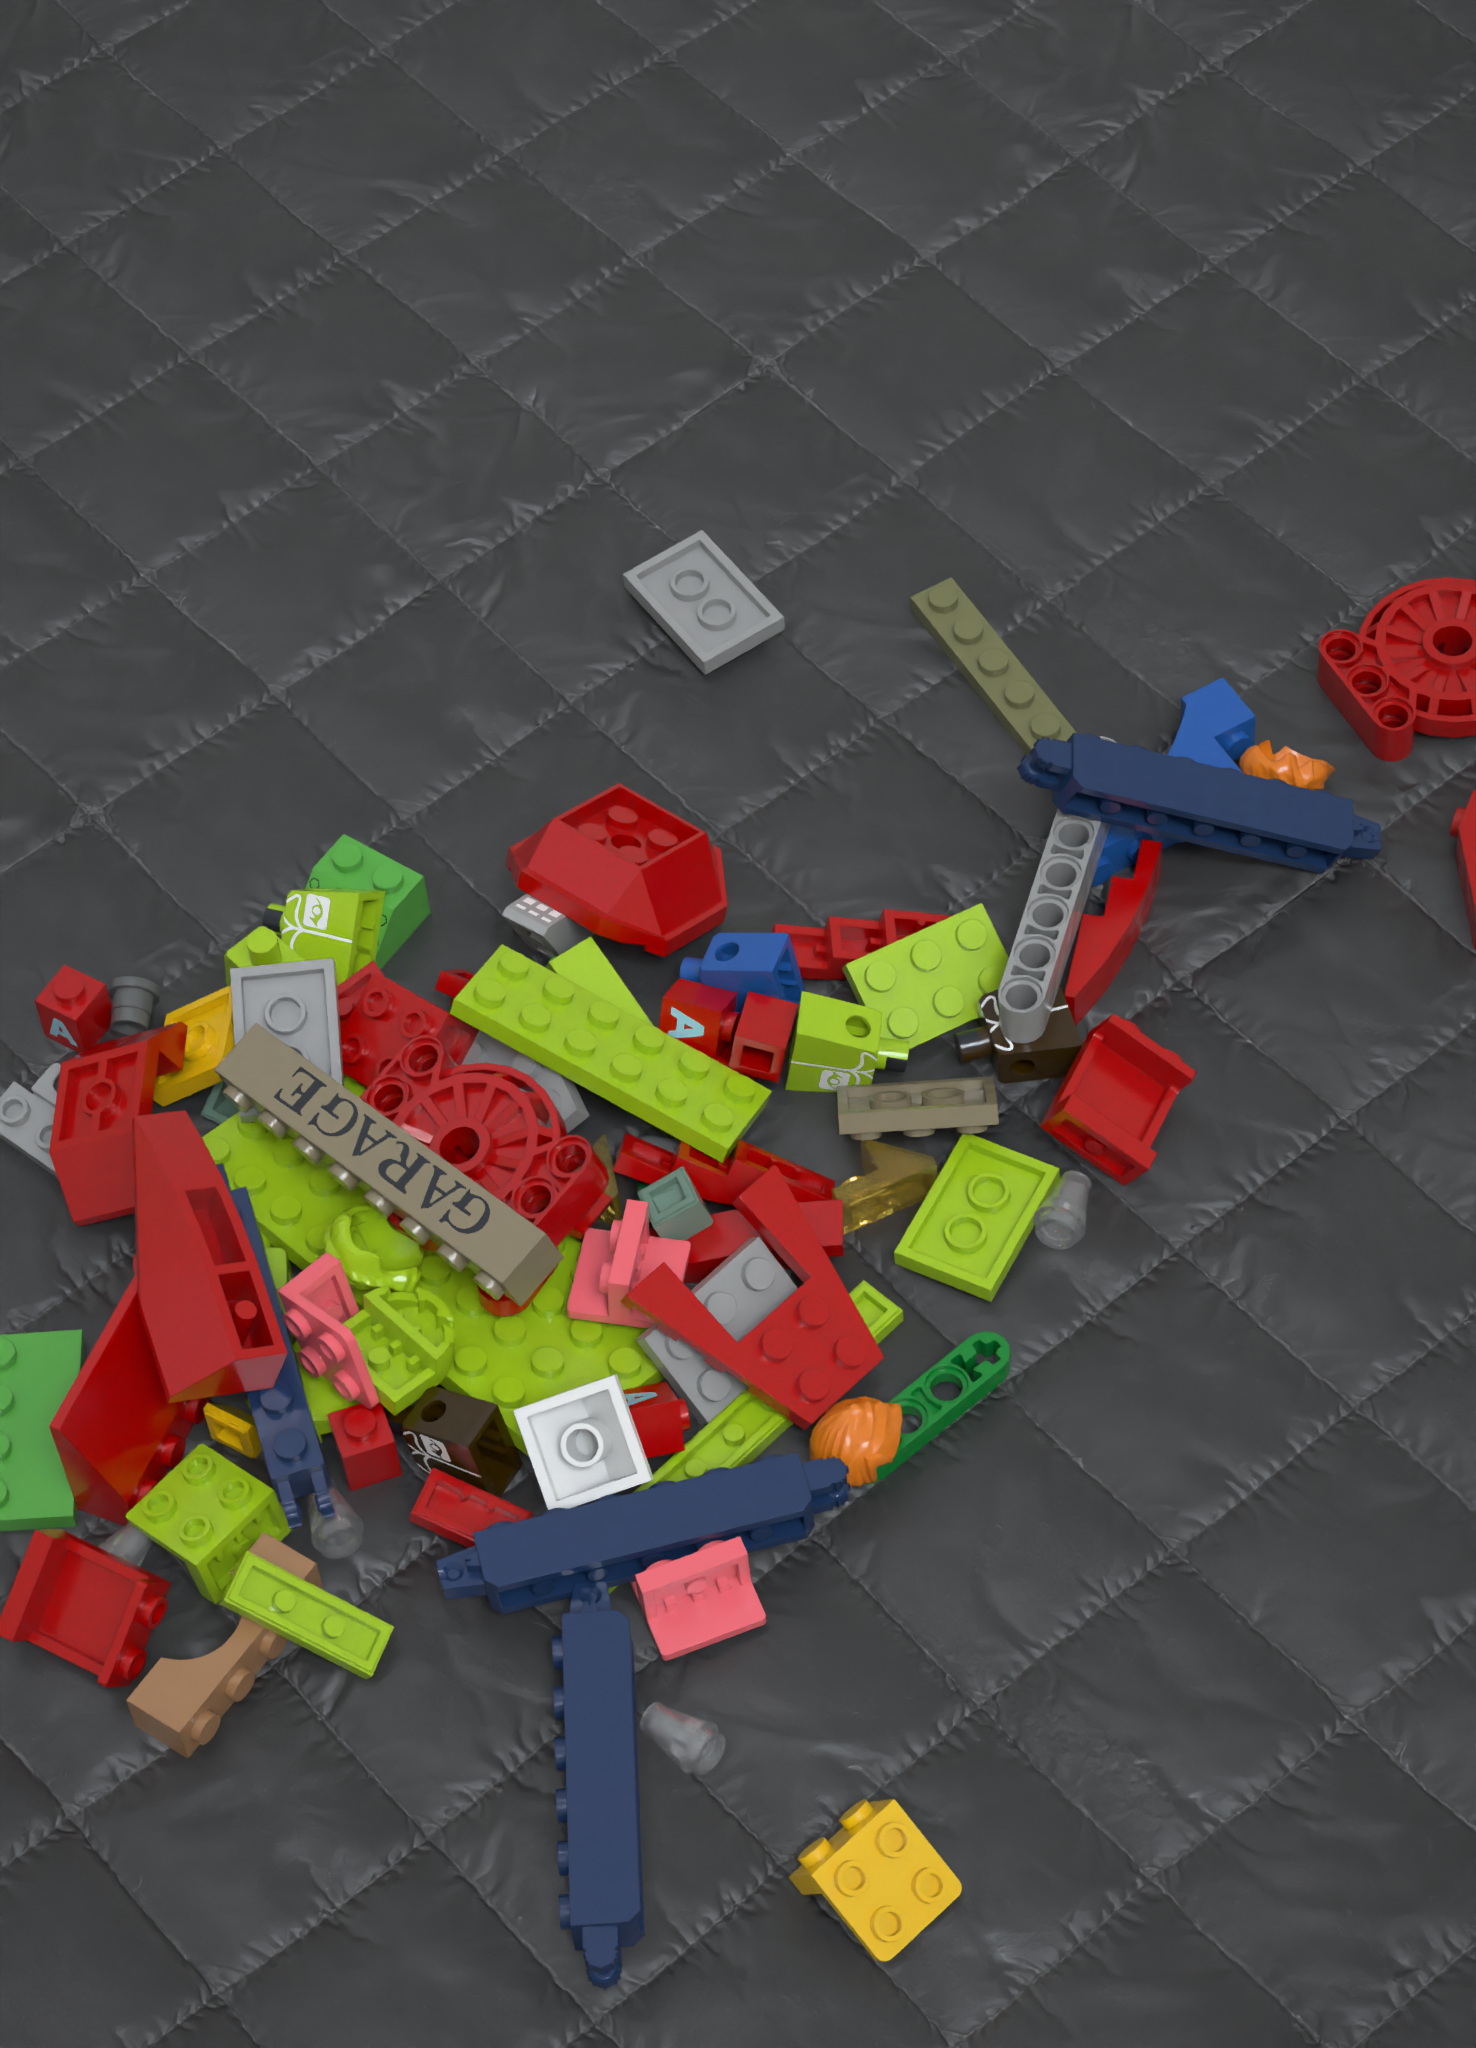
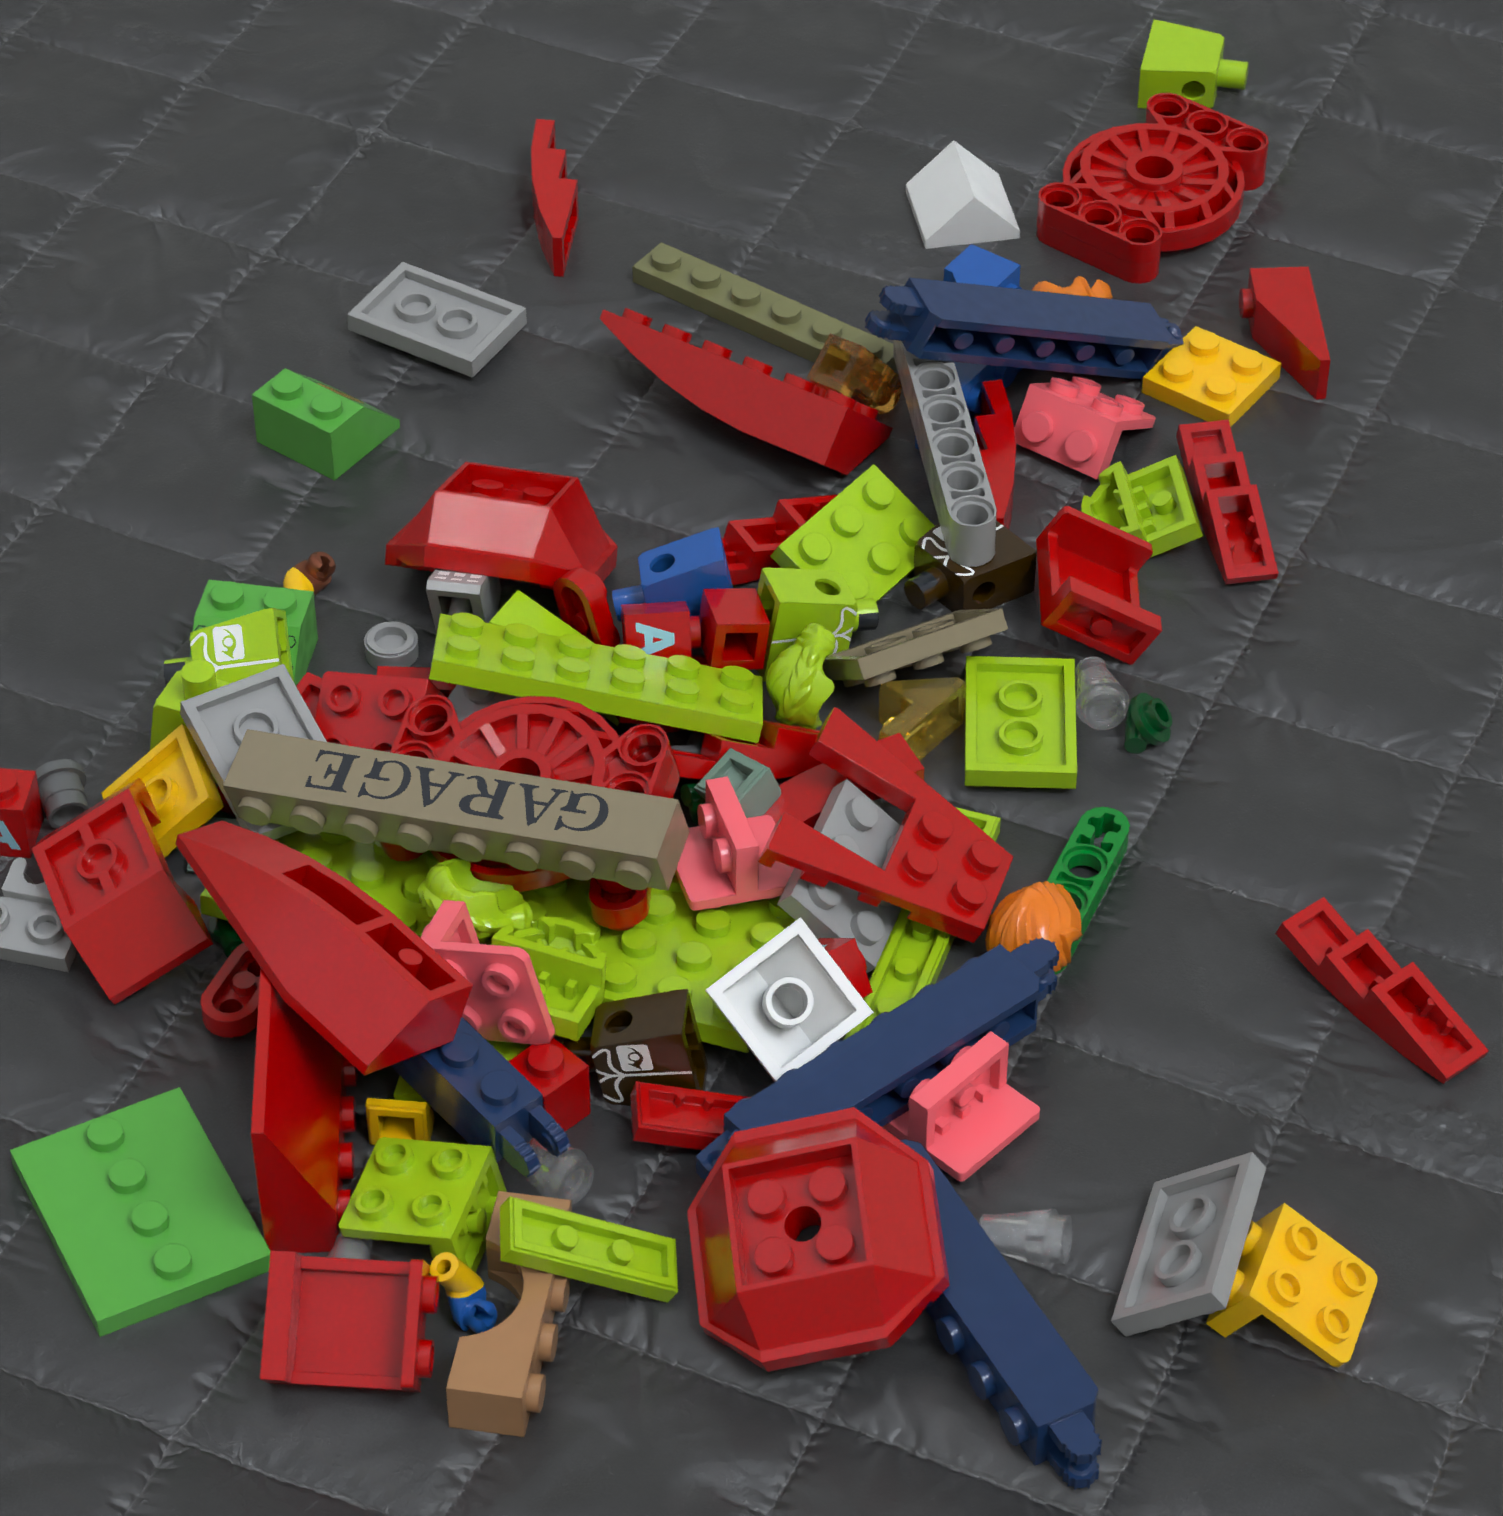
camera: 30 degrees left, 10 degrees down
none -> bright green slope [252,368,400,481]
none -> copper arm [283,552,336,595]
none -> light grey tile [364,621,419,669]
none -> arm [429,1252,498,1334]
none -> red slope [531,119,579,277]
none -> red plate [553,567,620,648]
none -> red wedge [599,308,893,475]
none -> red piece [687,1107,950,1372]
none -> lime hair [766,623,836,729]
none -> clear orange leg [807,333,902,415]
none -> white slope [905,140,1020,249]
none -> coral bracket [1014,376,1156,479]
none -> lime slope [1081,455,1203,557]
none -> light grey plate [1111,1152,1266,1337]
none -> dark green plate [1124,693,1172,754]
none -> yellow plate [1142,326,1281,427]
none -> red slope [1176,419,1279,584]
none -> red slope [1275,897,1489,1084]

